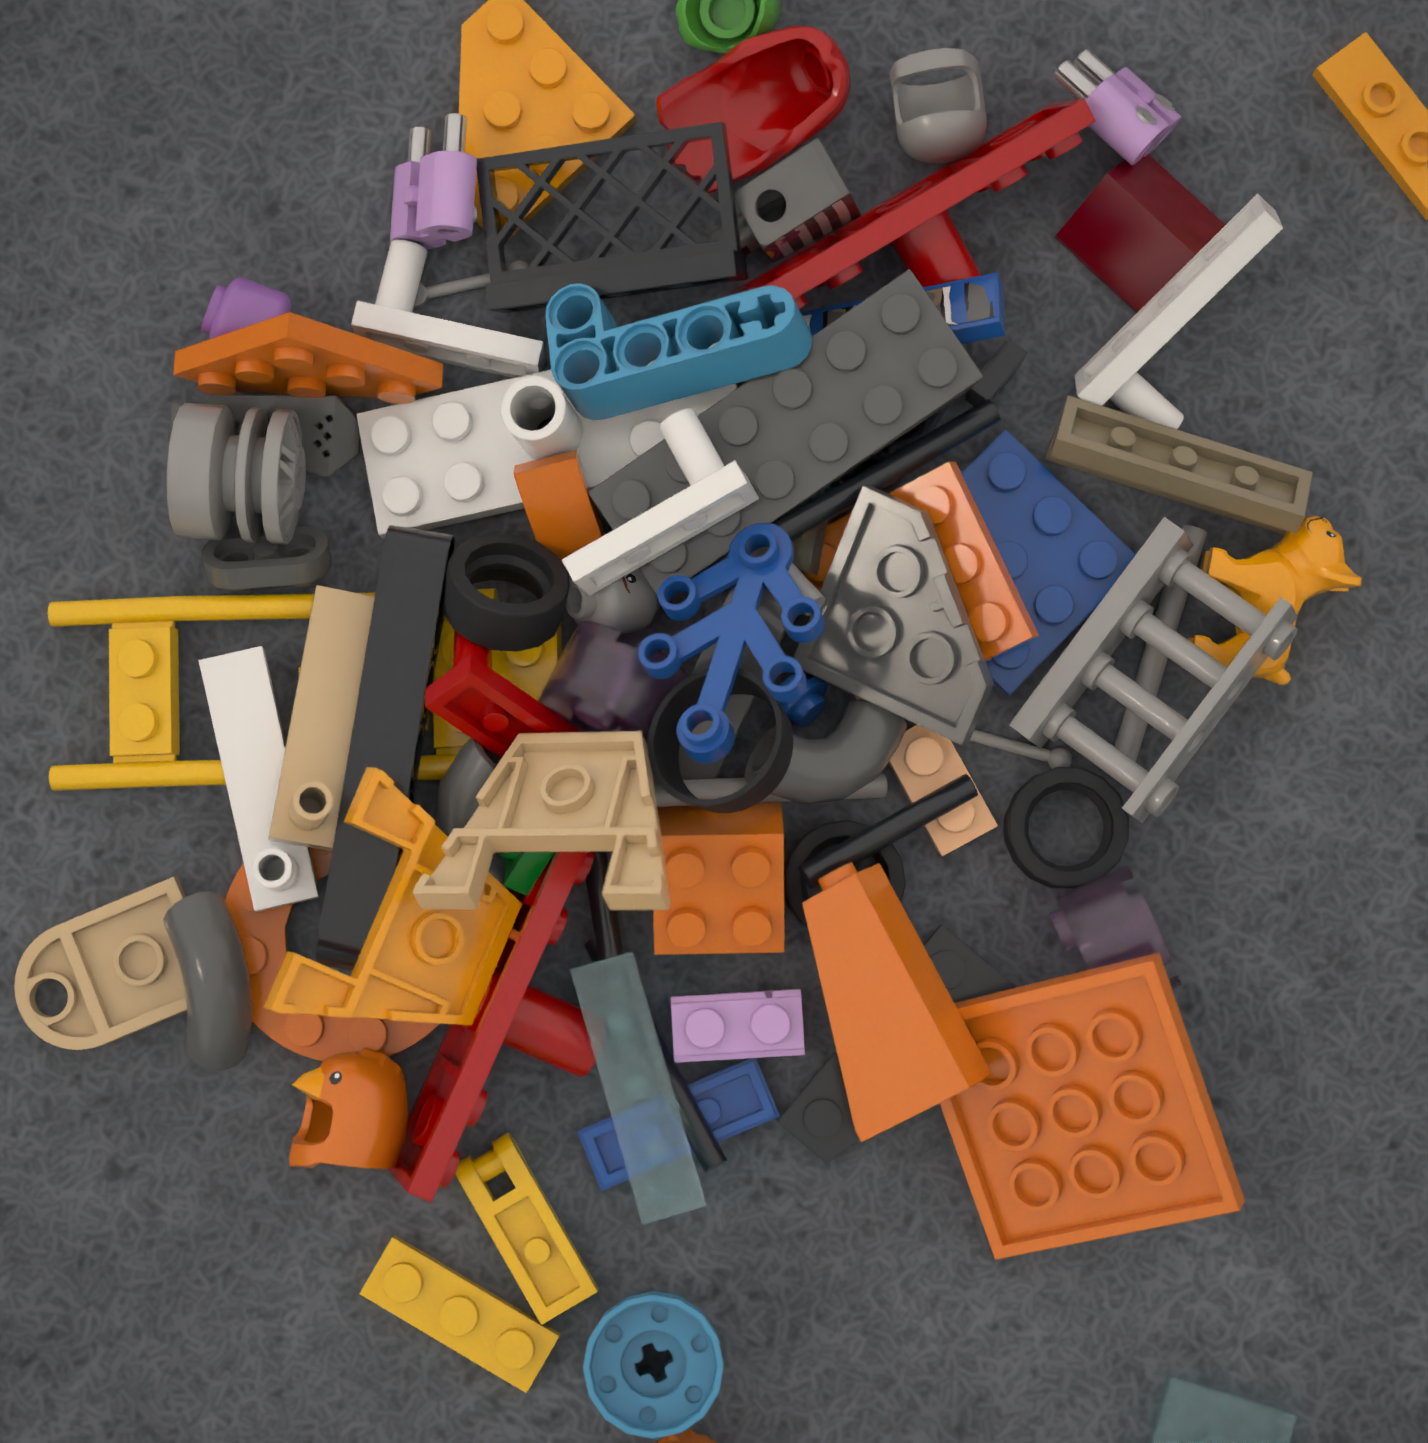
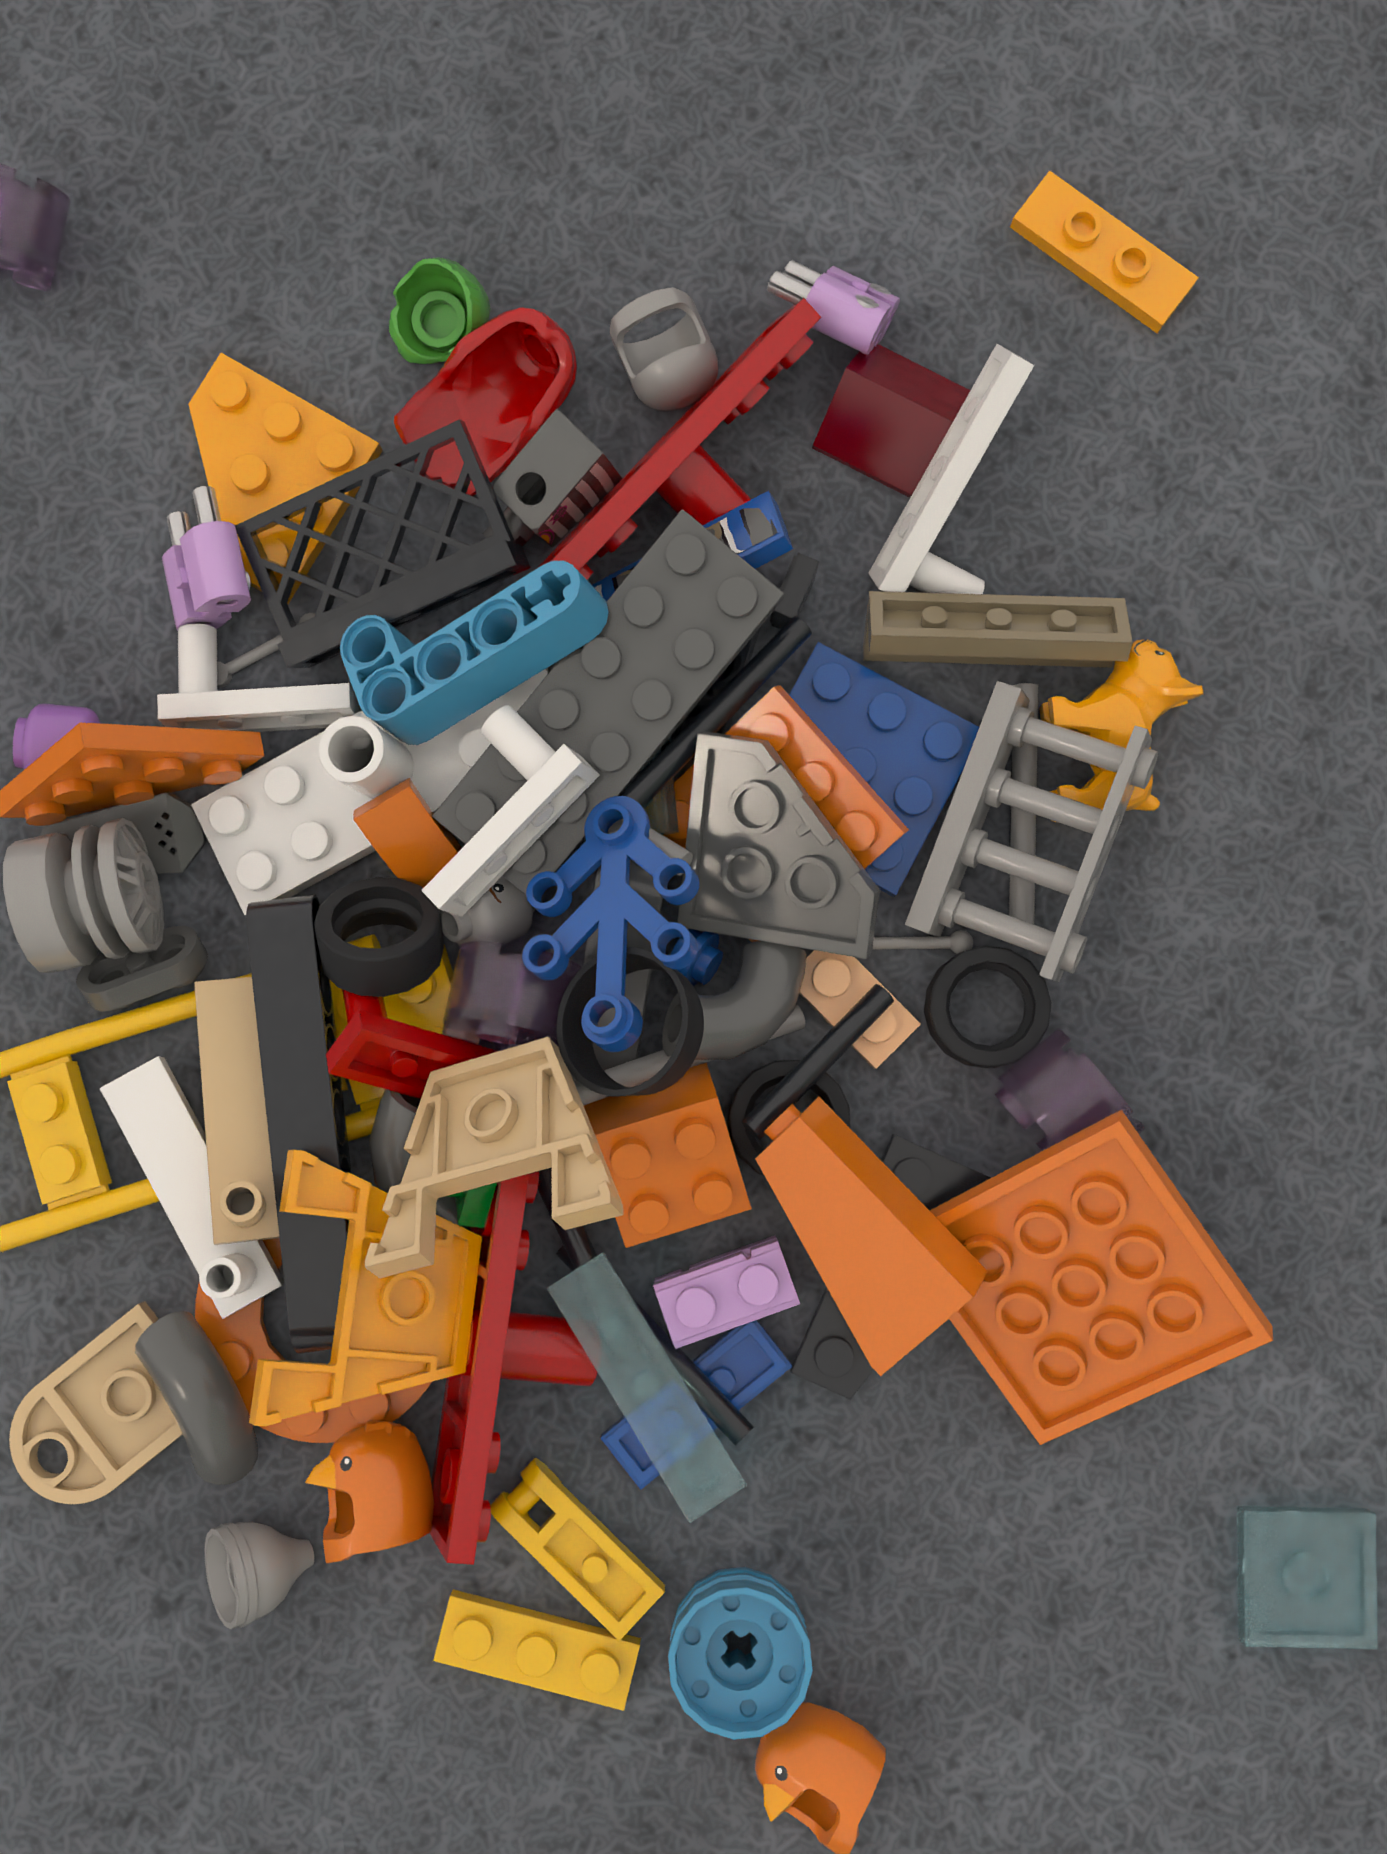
camera: 15 degrees left, 0 degrees up
none -> light grey helmet [205,1521,314,1629]

